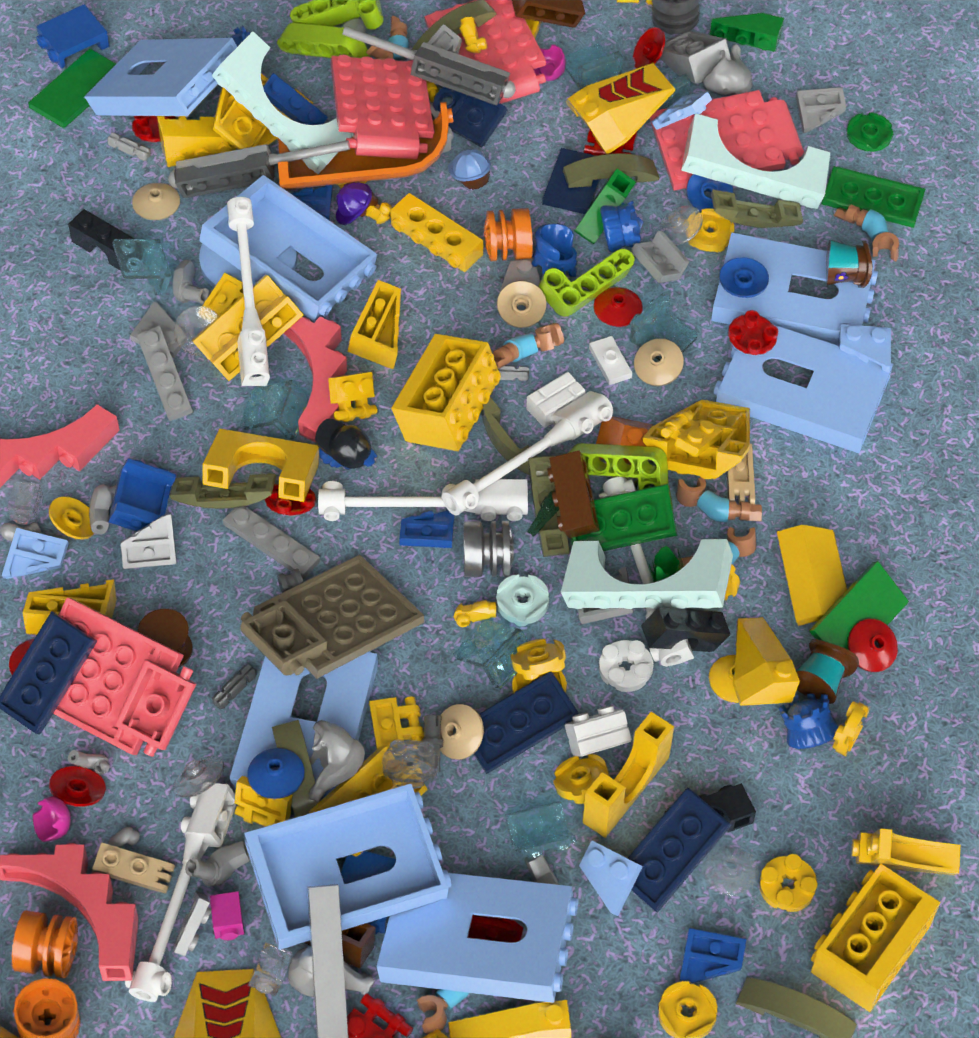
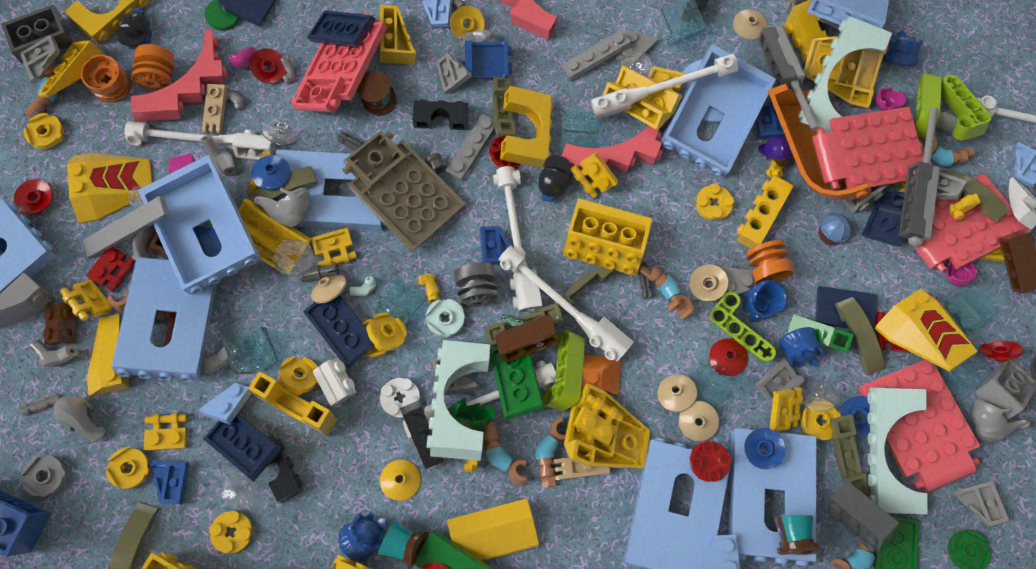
camera: 80 degrees right, 15 degrees up
light grey arm [173,260,210,304] -> none
wing [173,891,212,957] -> none
blue plate [263,73,328,125] -> none
yellow wedge [347,280,401,369] -> none
white brick [526,372,586,428] -> none
white plate [589,336,632,385] -> none
light blue wing [652,92,712,130] -> none
yellow wedge [733,617,800,706] -> none
none -> yellow plate [144,412,188,451]
none -> light aqua arm [350,276,376,296]
none -> black arch [412,99,469,130]
none -> tan dish [678,401,719,441]
none -> yellow plate [696,183,734,221]
none -> yellow plate [769,387,804,432]
none -> dark grey brick [828,480,899,554]
none -> dark pink hair [876,87,906,111]

